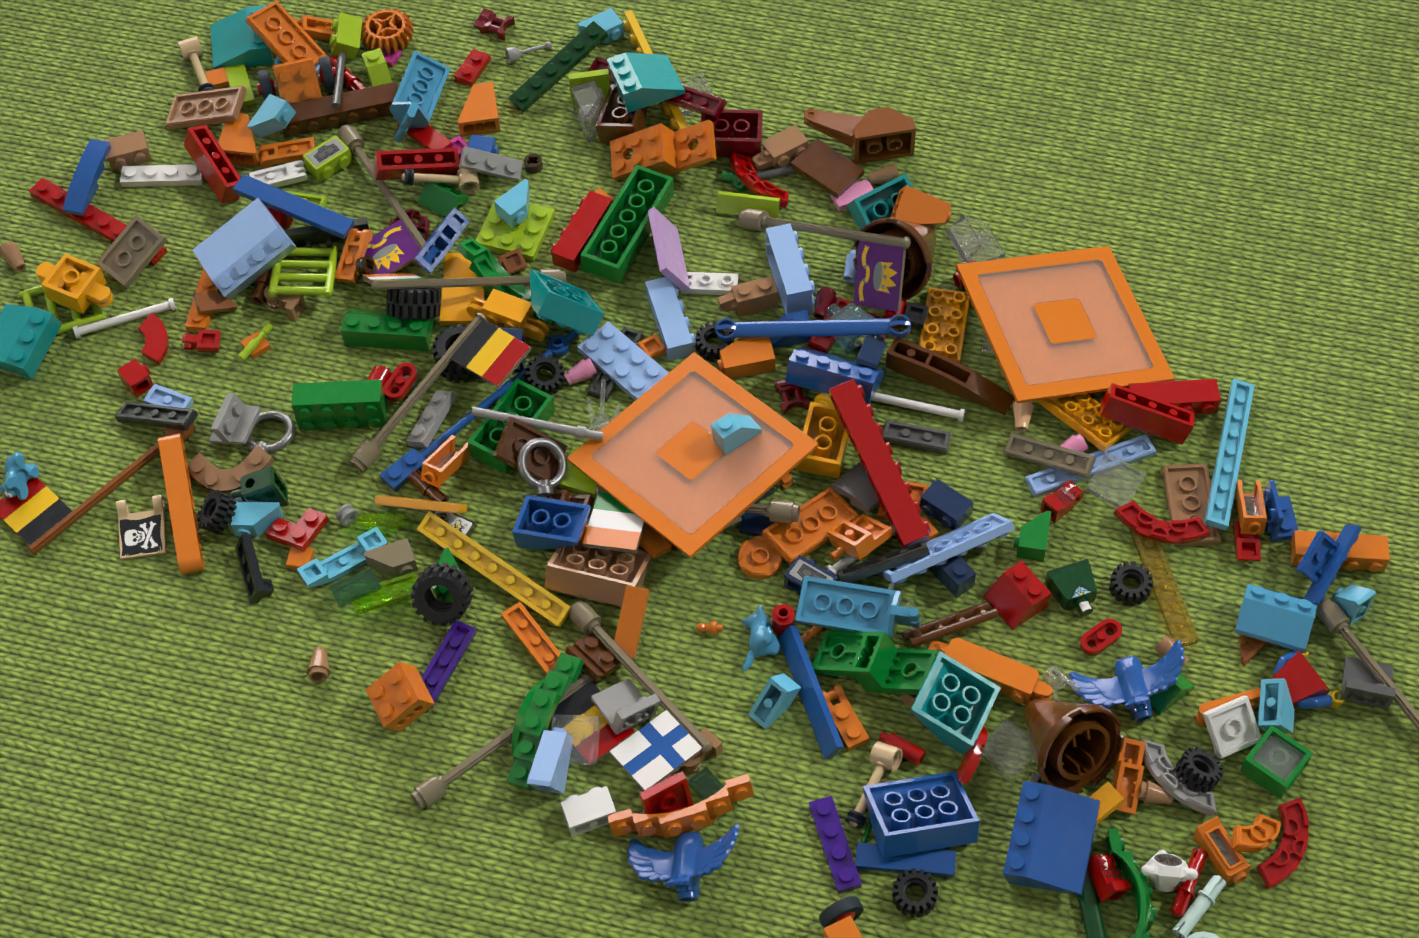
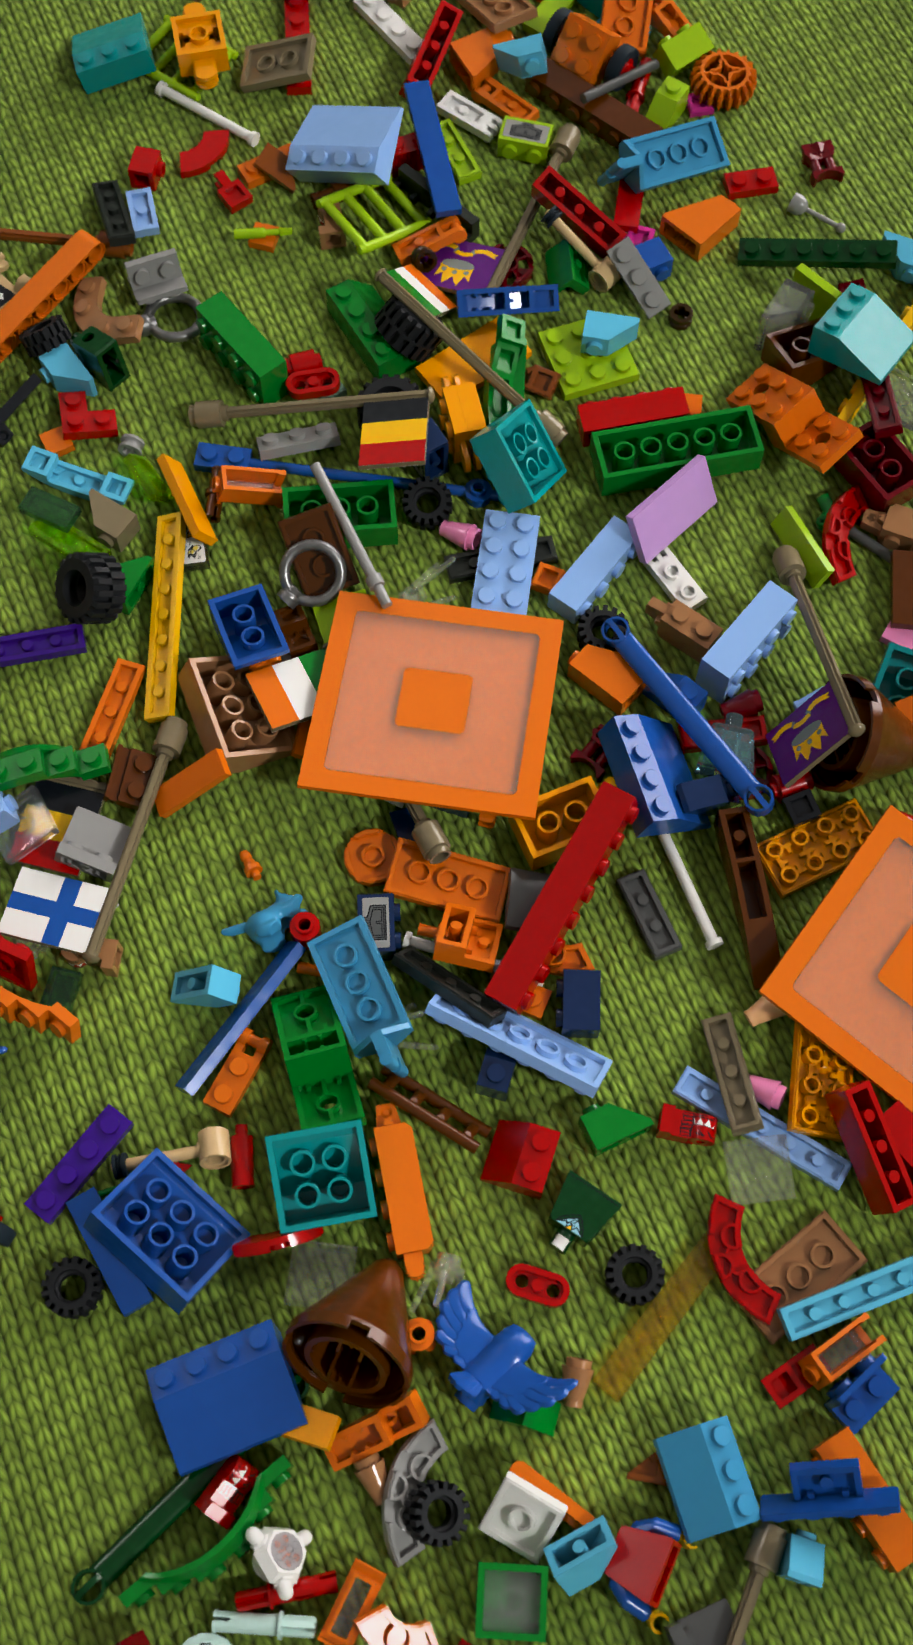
camera: 50 degrees right, 10 degrees up
medium azure slope [710,413,762,454] -> none

